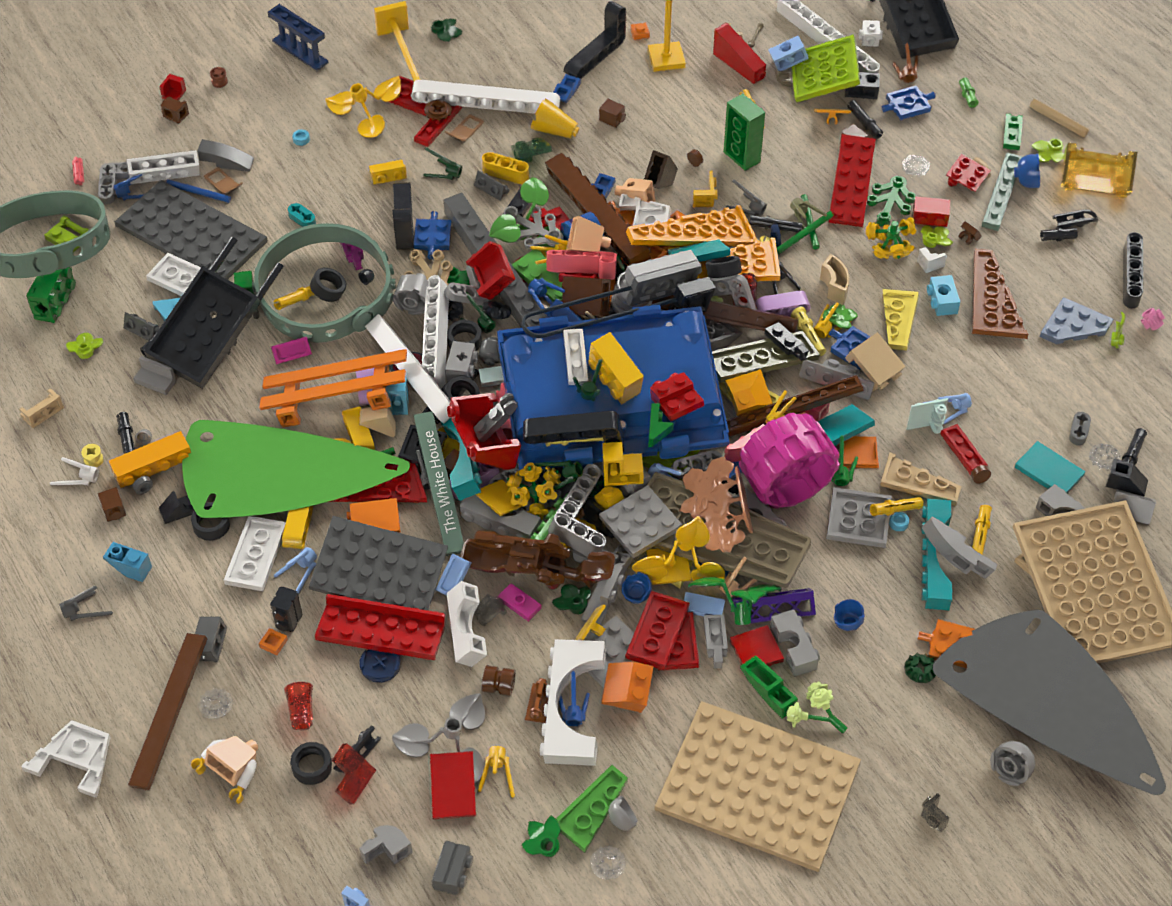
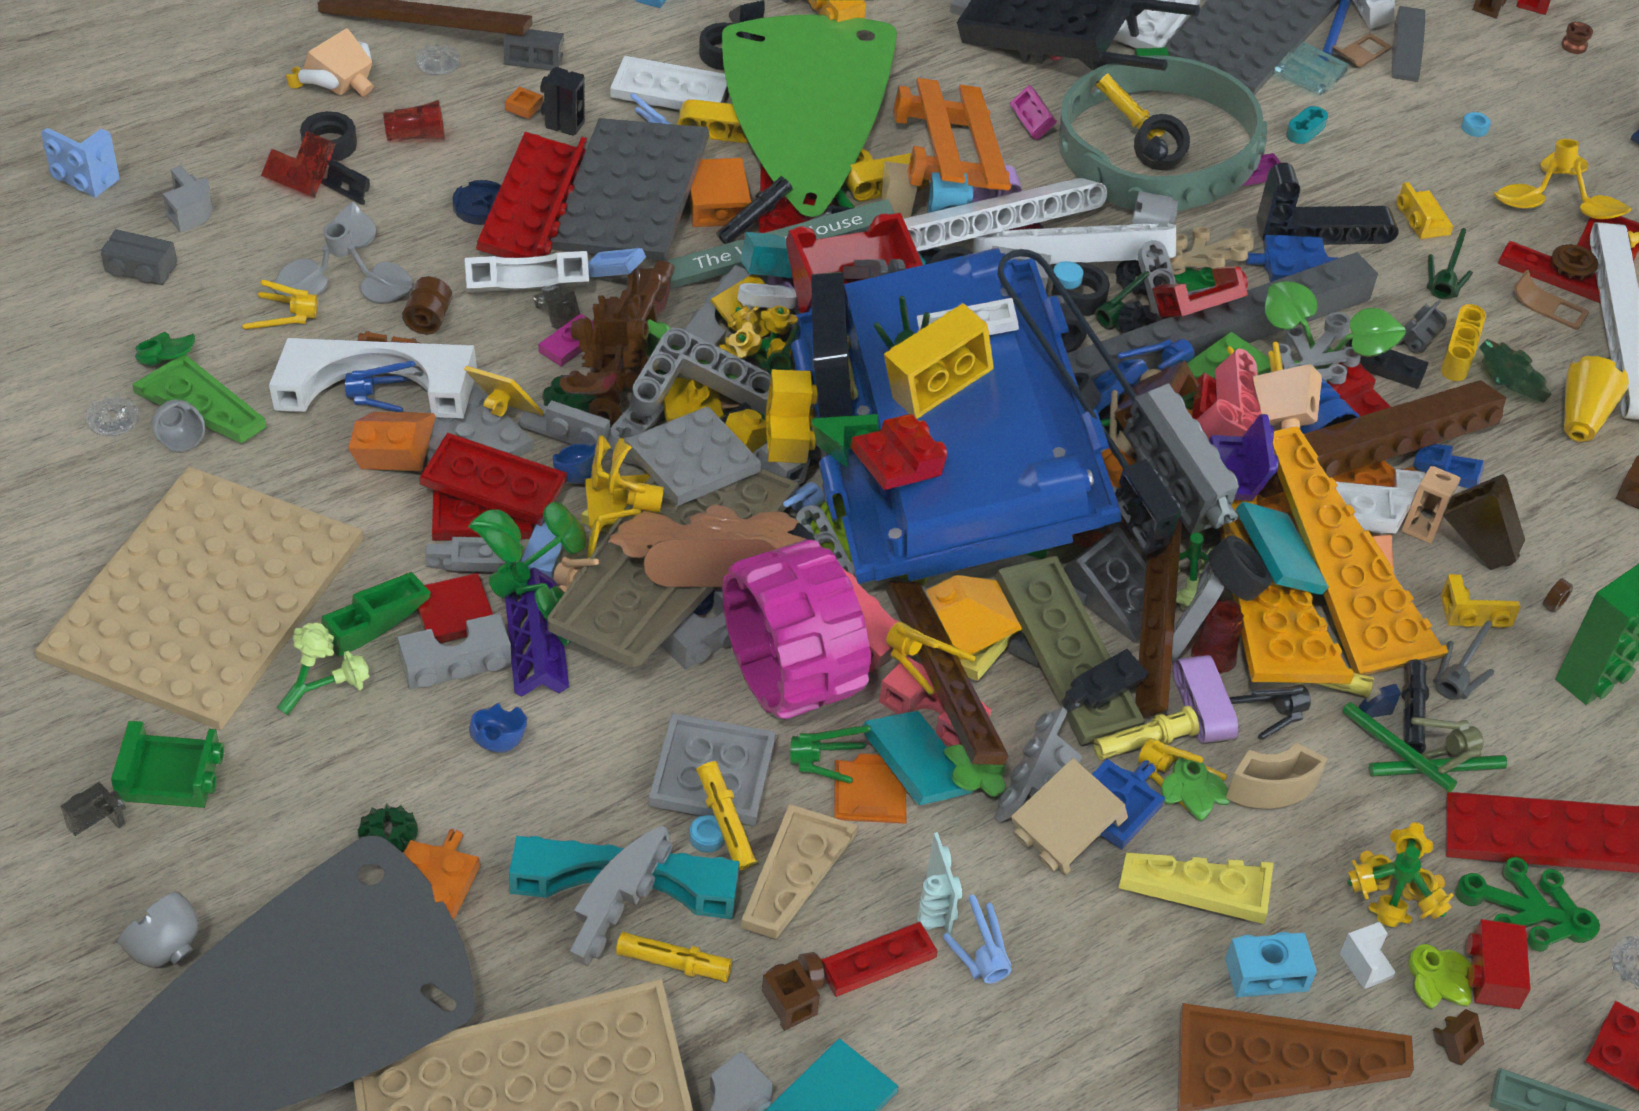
camera: 85 degrees right, 5 degrees down
red tile [430,751,476,819] -> none
none -> green panel [111,721,224,808]
none -> black pin [716,176,793,244]
none -> white plate [737,283,797,310]
none -> reddish brown brick [762,959,820,1031]
none -> bright green plate [944,745,1006,797]
none -> medium azure tile [1054,261,1083,289]
none -> dark purple bracket [1208,414,1278,501]
none -> clear light blue slope [1274,42,1348,96]

